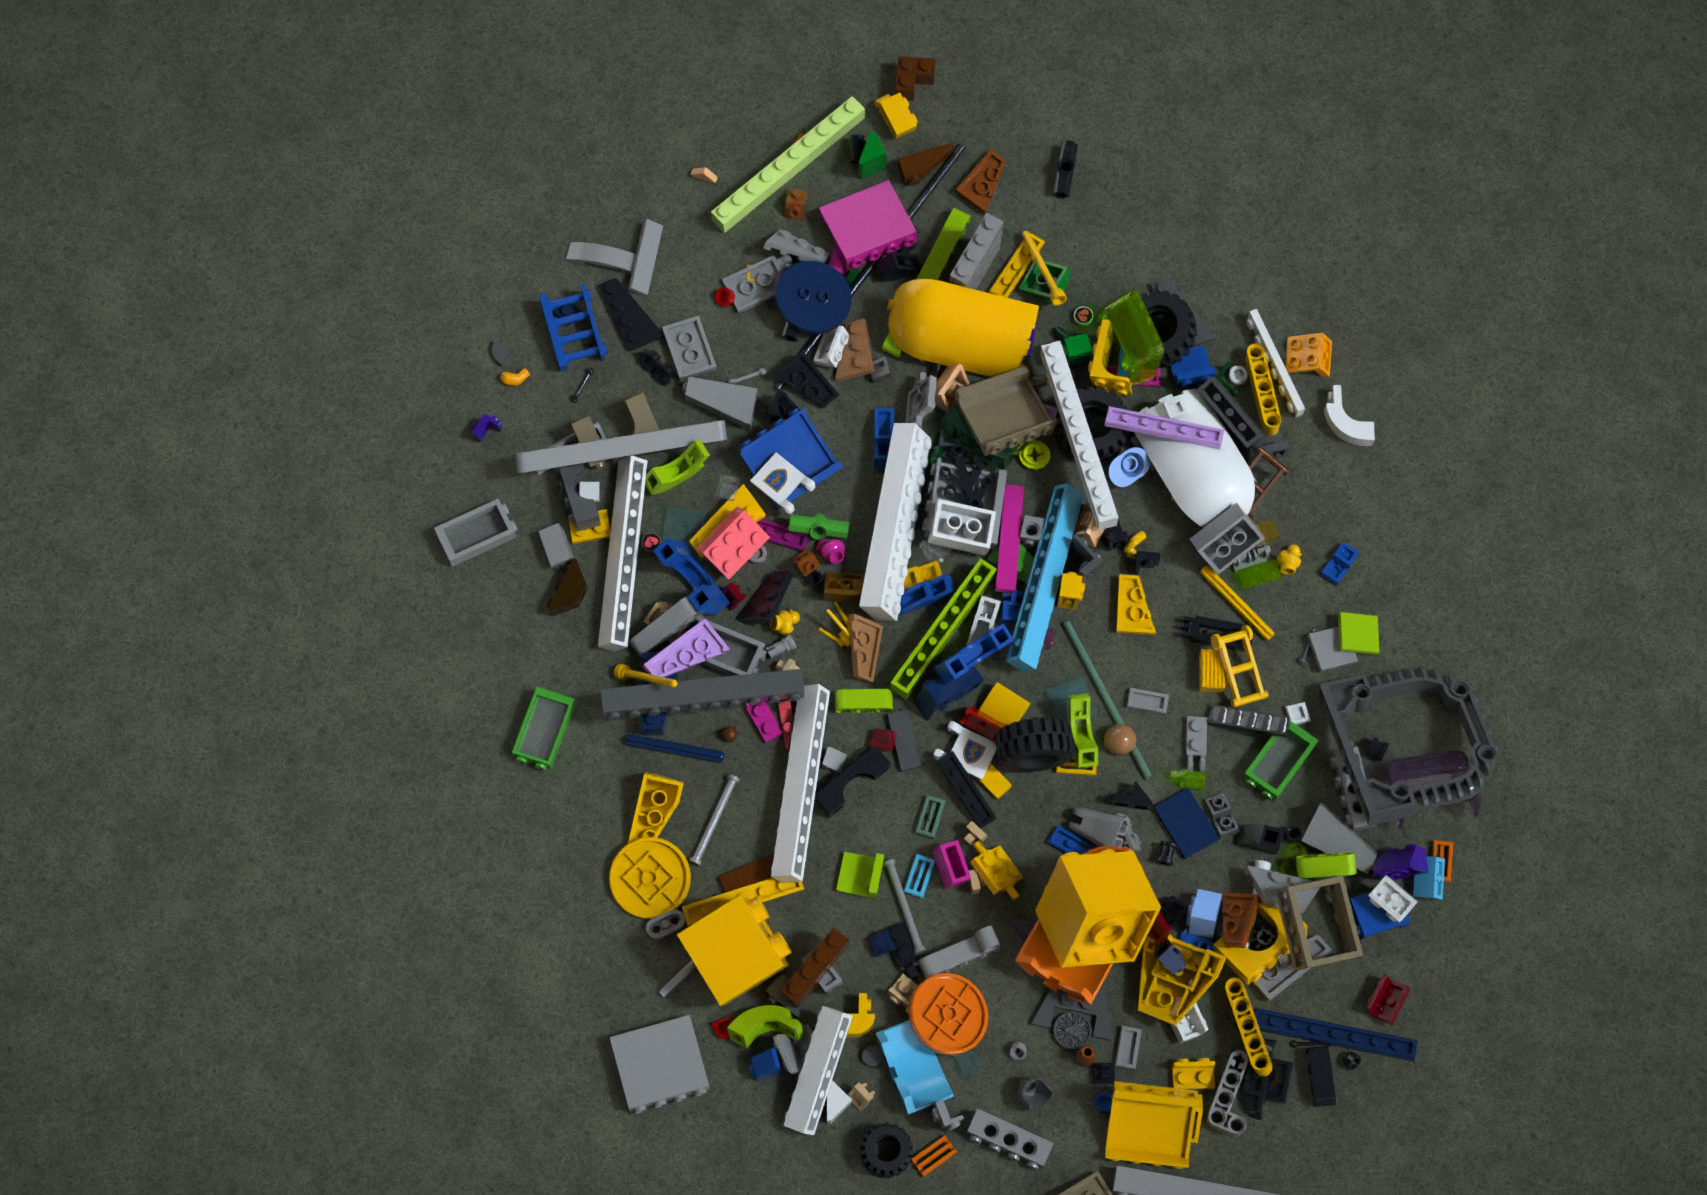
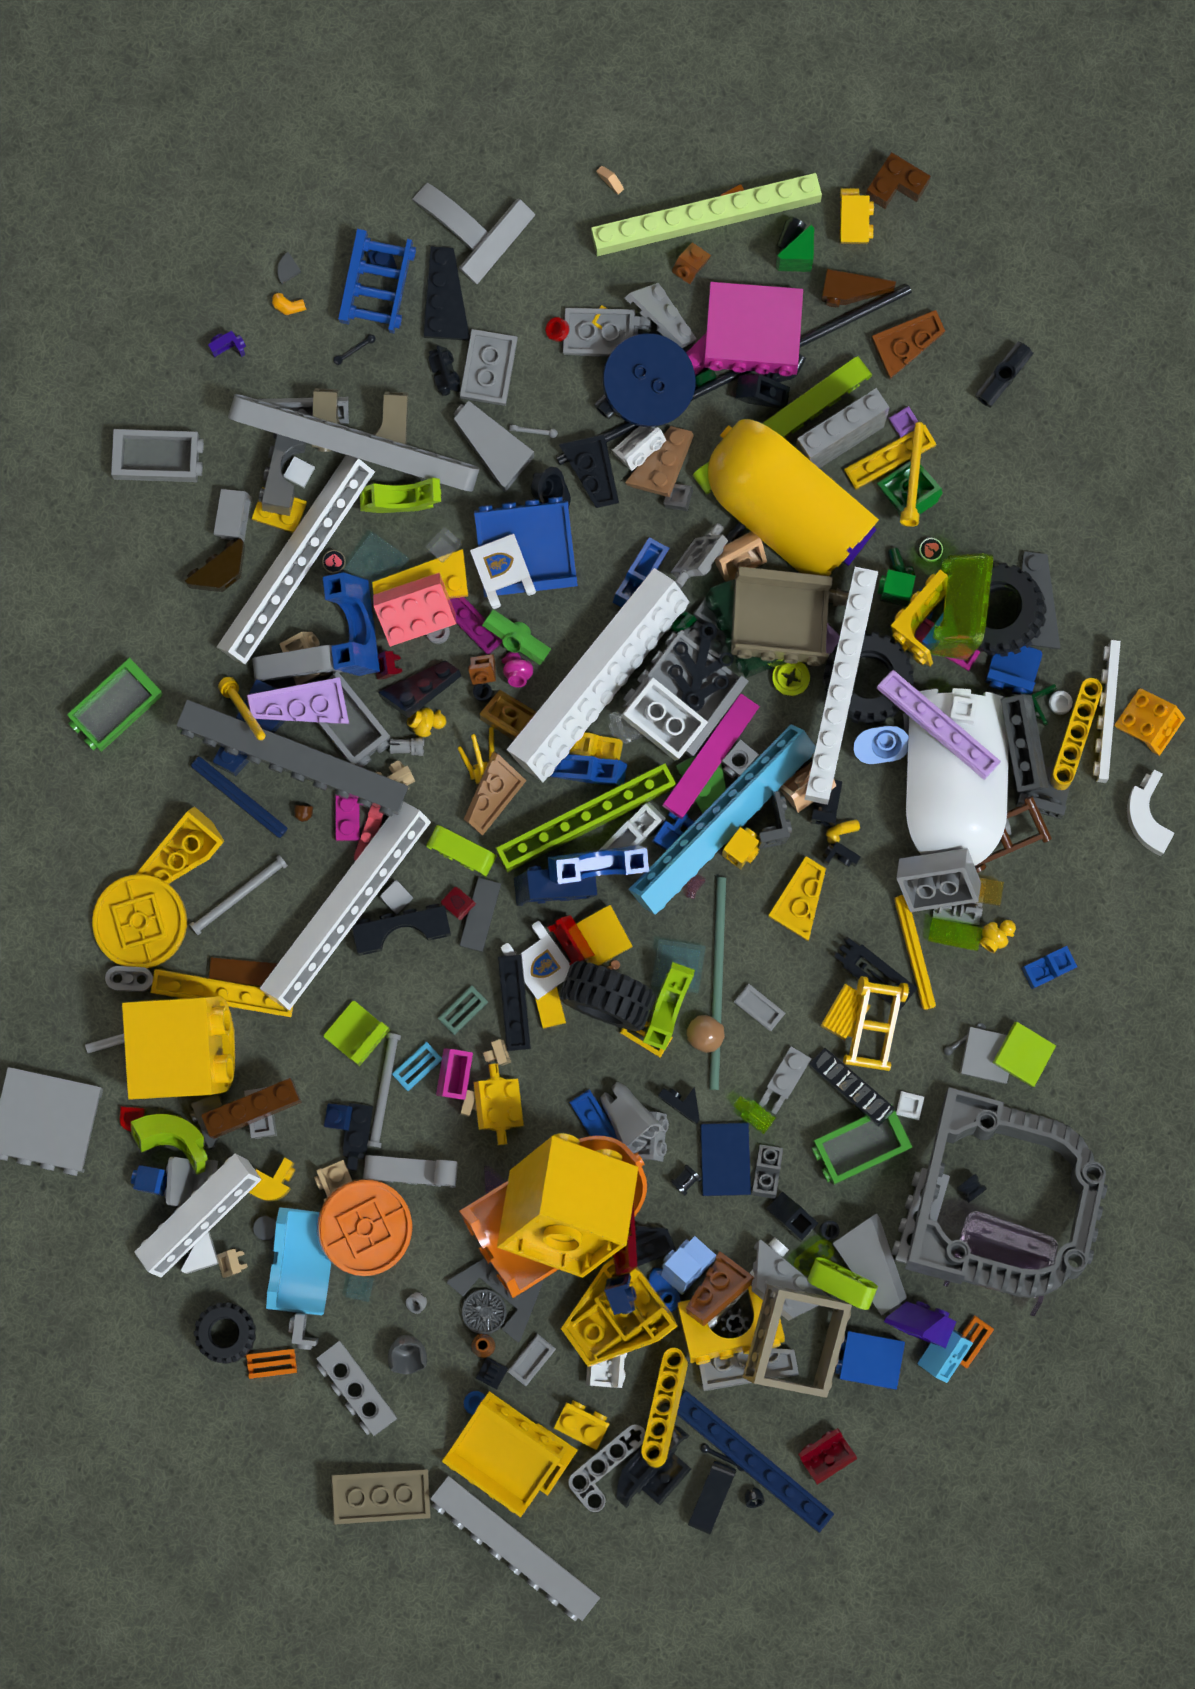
camera: 30 degrees right, 10 degrees up
white bracket [1368,875,1418,922] -> none
none -> medium lavender tile [889,406,918,438]

